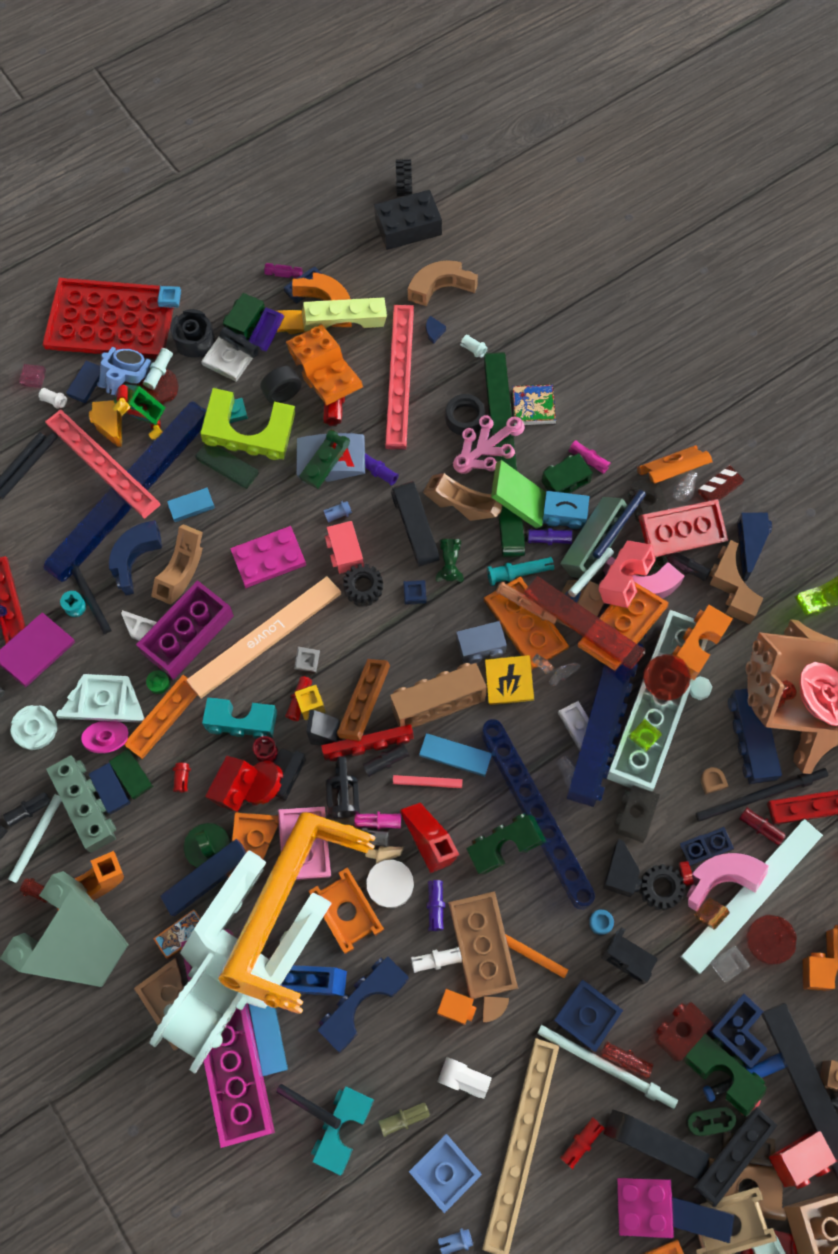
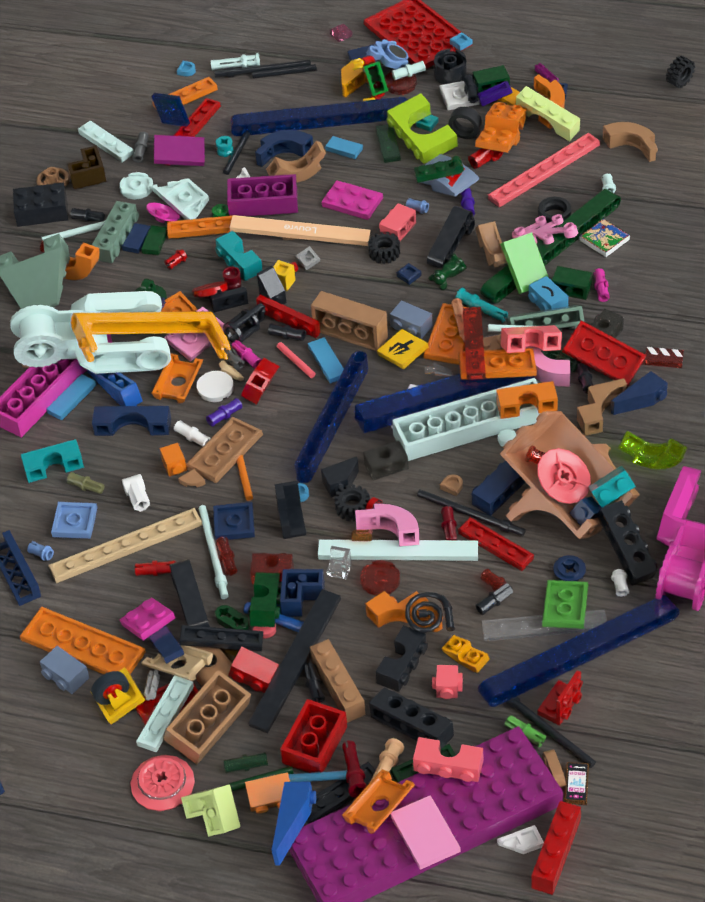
camera: 50 degrees right, 20 degrees down
white pin [39,388,67,409] -> none
coral tile [45,409,160,519] -> none
red brick [205,756,259,812] -> none
black bar [276,1084,341,1129] -> none
dark orange plate [337,659,390,741] -> none
black brick [374,190,442,250] -> none
dark blue tile [426,316,446,344] -> none
dark green arch [466,813,546,874] -> none
dark purple pin [528,528,572,545] -> none
clear tile [532,654,554,674] -> none
dark blue bar [593,490,646,559] -> none
clear neon green tile [628,719,662,752] -> none
orange piece [637,445,713,484] -> none
clear red tile [643,654,691,701] -> none
clear cone [673,471,698,502] -> none
dark blue slope [680,827,734,866] -> none

